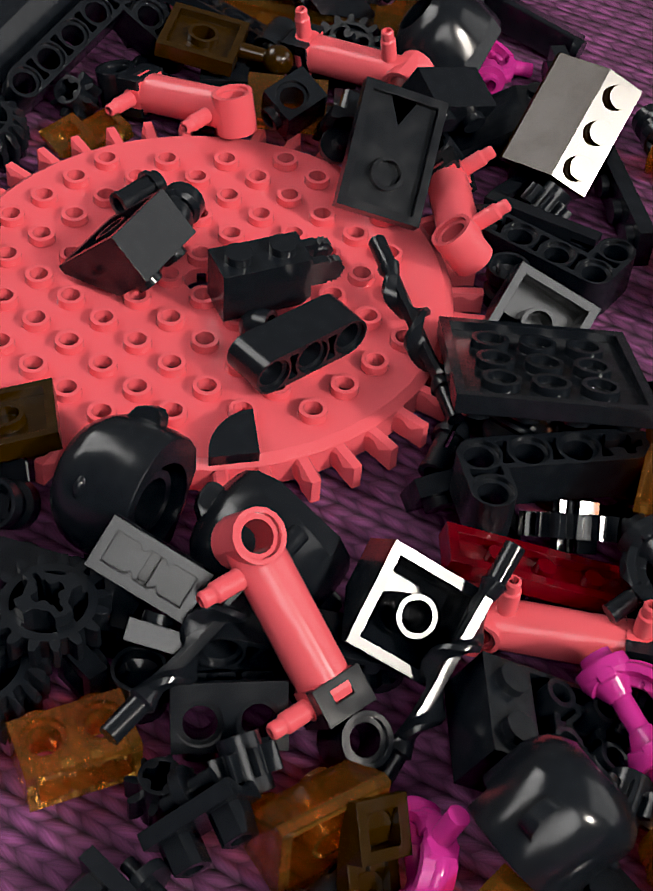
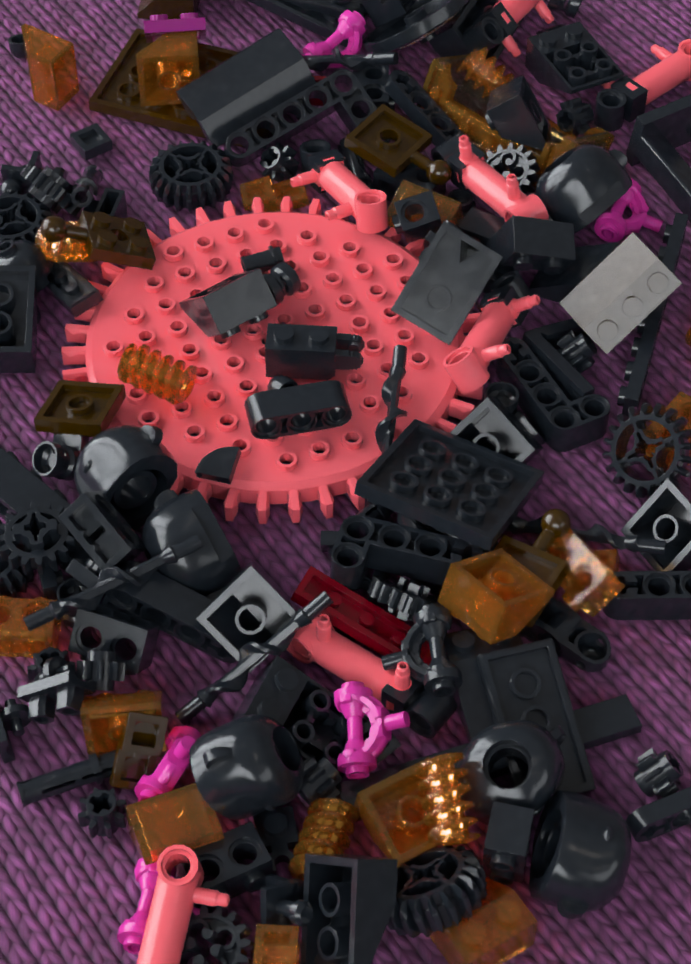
camera: 30 degrees right, 5 degrees up
coral piece [196,506,394,770] -> none
none -> clear orange piece [117,343,198,404]

